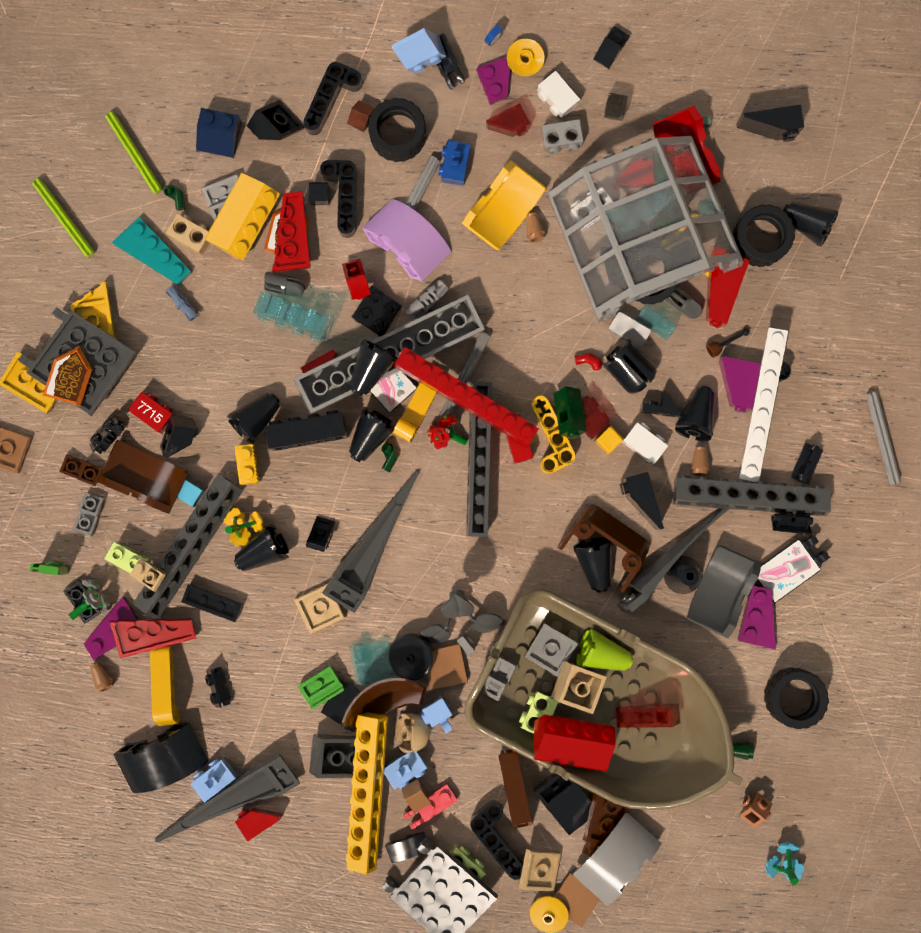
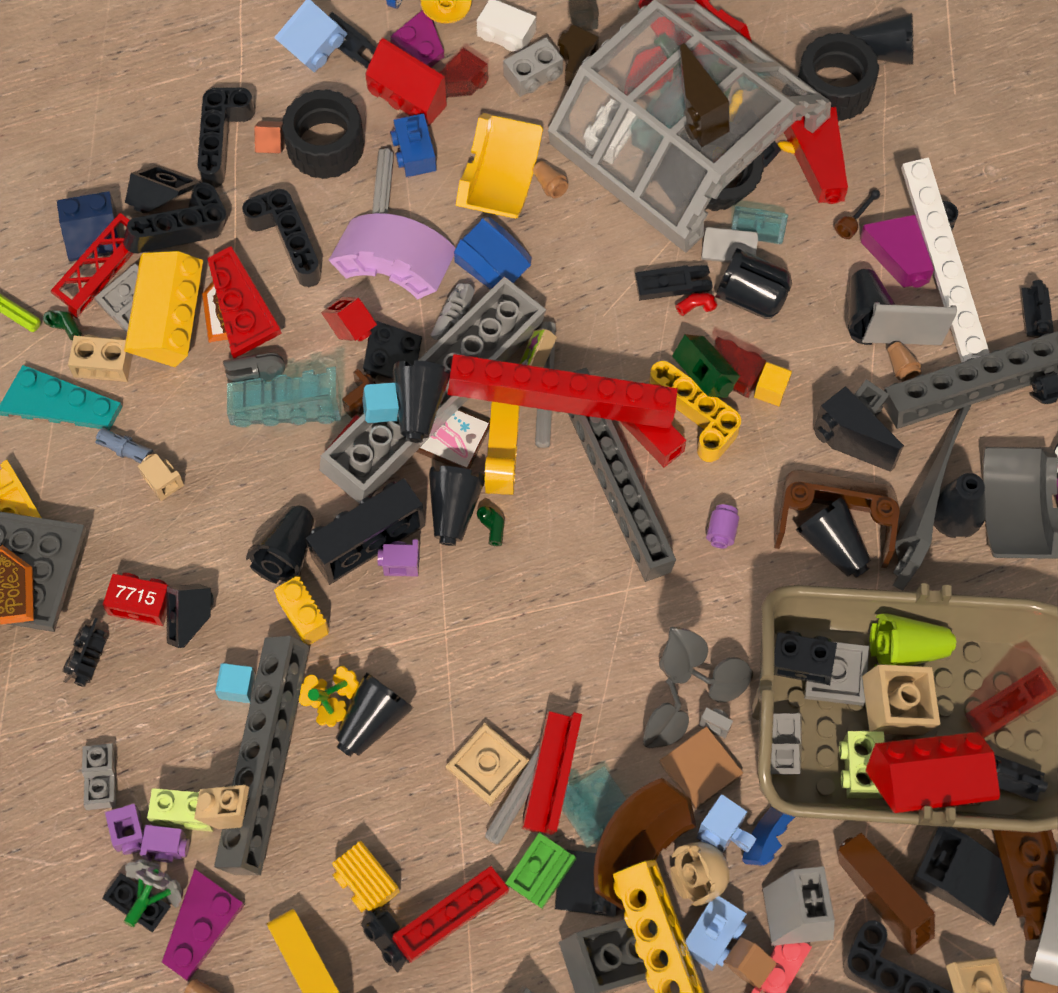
camera: 25 degrees left, 20 degrees down
bright green plate [30,561,69,575] -> none
reddish brown slope [59,454,103,486] -> none
reddish brown panel [97,440,188,514] -> none
red wing [110,618,196,659] -> none
black plate [181,584,243,622] -> none
black slope [306,516,335,552] -> none
black piece [309,182,330,205] -> none
dark grey plate [322,470,419,613] -> none
black wheel [389,633,435,681] -> none
red plant [427,414,468,449] -> none
white brick [622,422,668,465] -> none
black slope [640,391,681,418] -> none
dark grey arm [665,286,703,319] -> none
none -> red fence [51,213,134,319]
none -> medium lavender brick [105,803,144,855]
none -> black beam [123,182,227,253]
none -> tan brick [138,454,184,501]
none -> medium lavender brick [140,825,189,863]
none -> yellow brick [332,841,400,913]
none -> reddish brown bracket [342,369,376,418]
none -> medium azure piece [362,383,399,423]
none -> red slope [365,38,447,127]
none -> medium lavender brick [378,539,420,577]
none -> red plate [392,866,510,963]
none -> blue slope [454,217,532,290]
none -> light grey axle [485,745,540,845]
none -> tan slope [519,329,557,368]
none -> red fence [521,711,582,836]
none -> dark brown arch [557,24,599,87]
none -> black hinge [635,265,713,301]
none -> dark brown slope [680,43,730,147]
none -> medium lavender brick [706,504,739,549]
none -> blue slope [742,807,795,866]
none -> light grey slope [763,866,835,946]
none -> black brick [774,631,837,685]
none -> dark grey brick [854,379,889,417]
none -> light grey piece [862,302,957,345]
none -> black hinge [995,755,1048,802]

